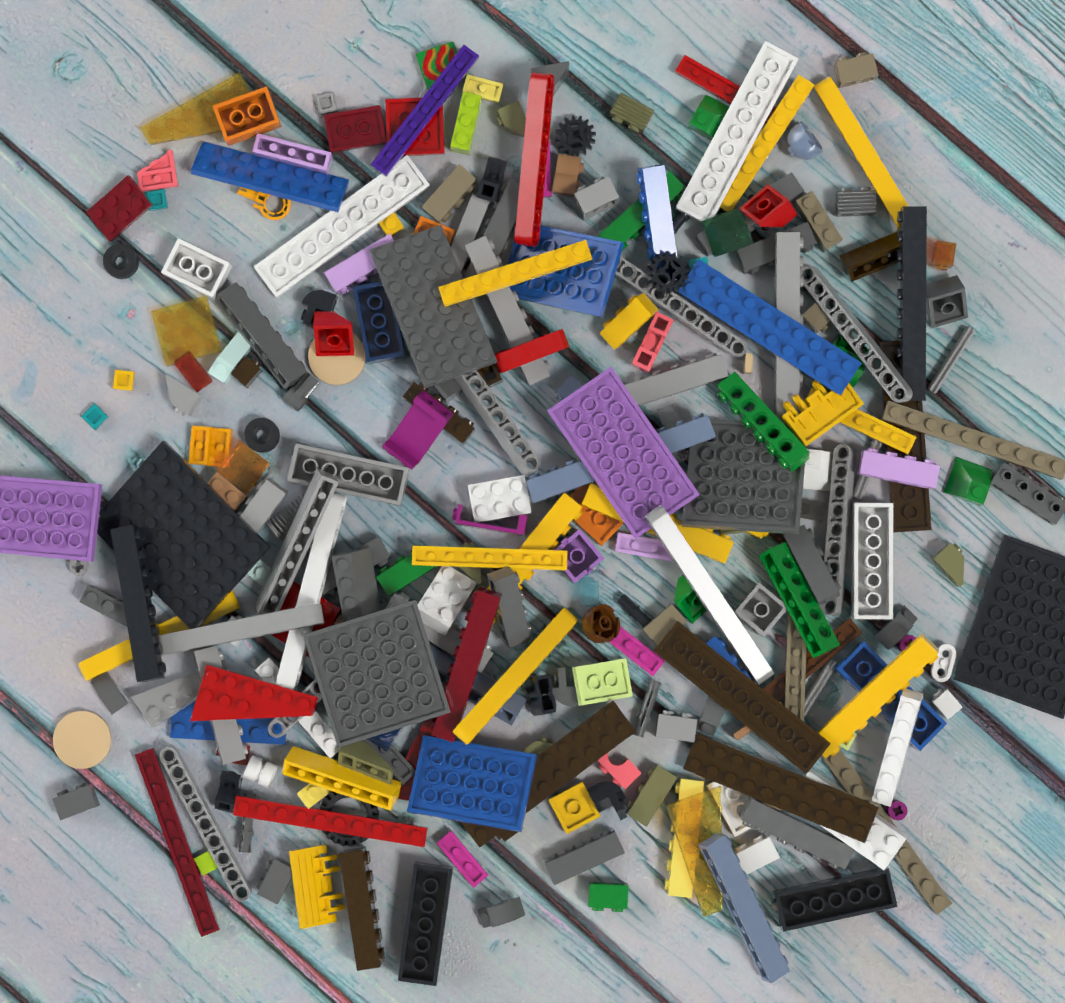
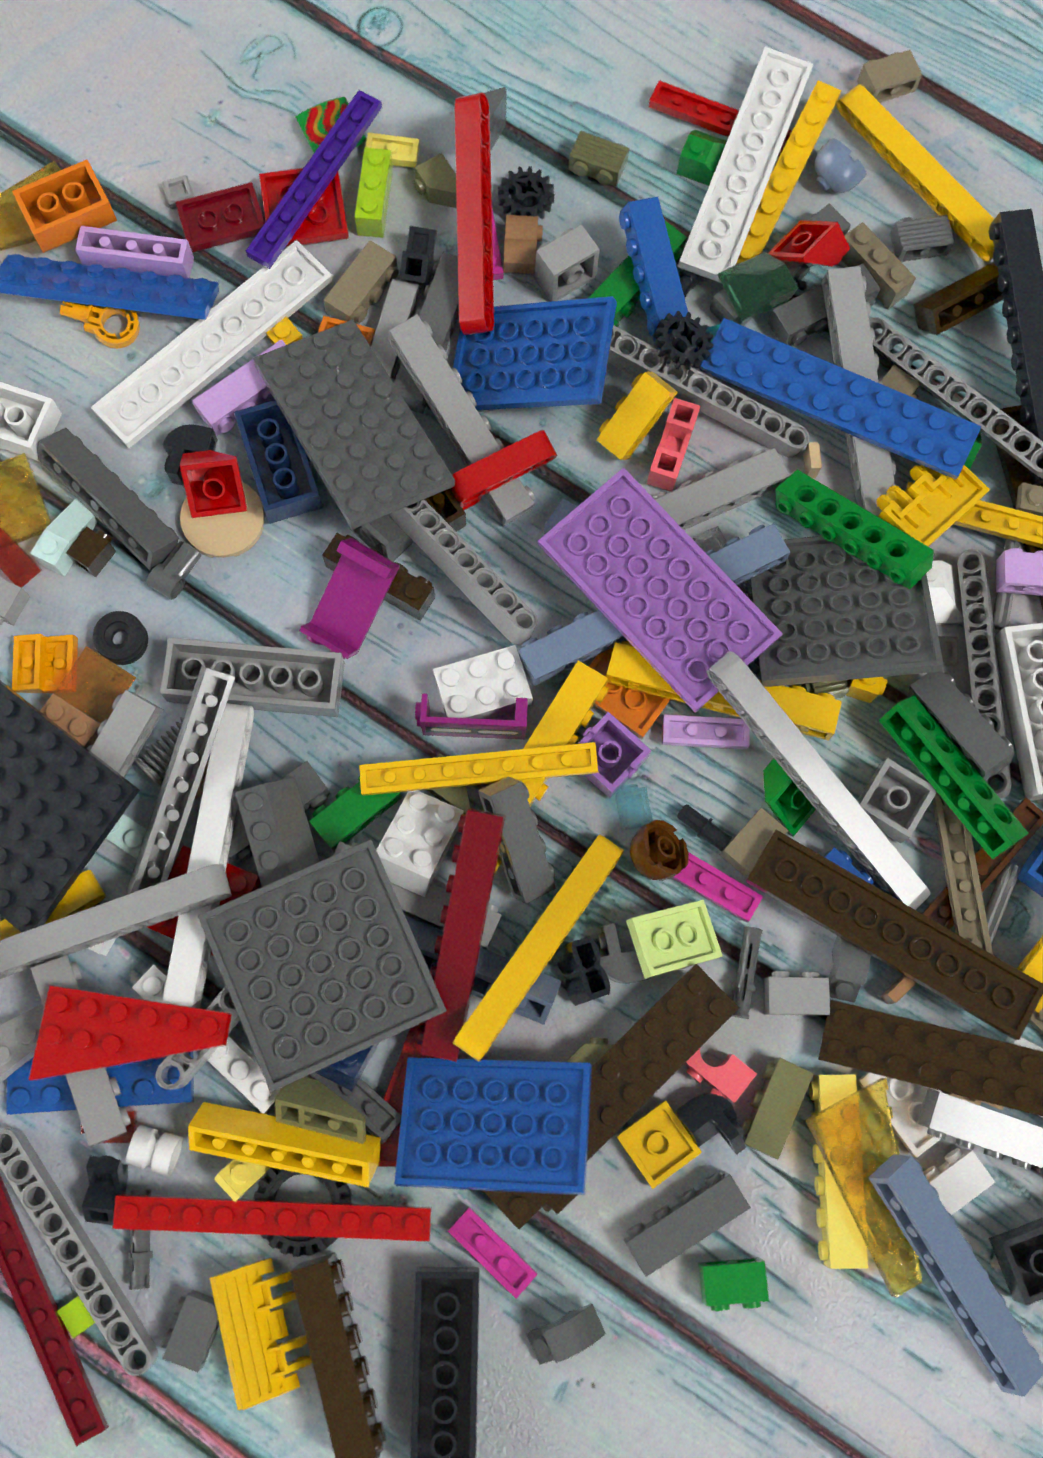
camera: 15 degrees left, 10 degrees down
yellow plate [439,240,592,307] -> none

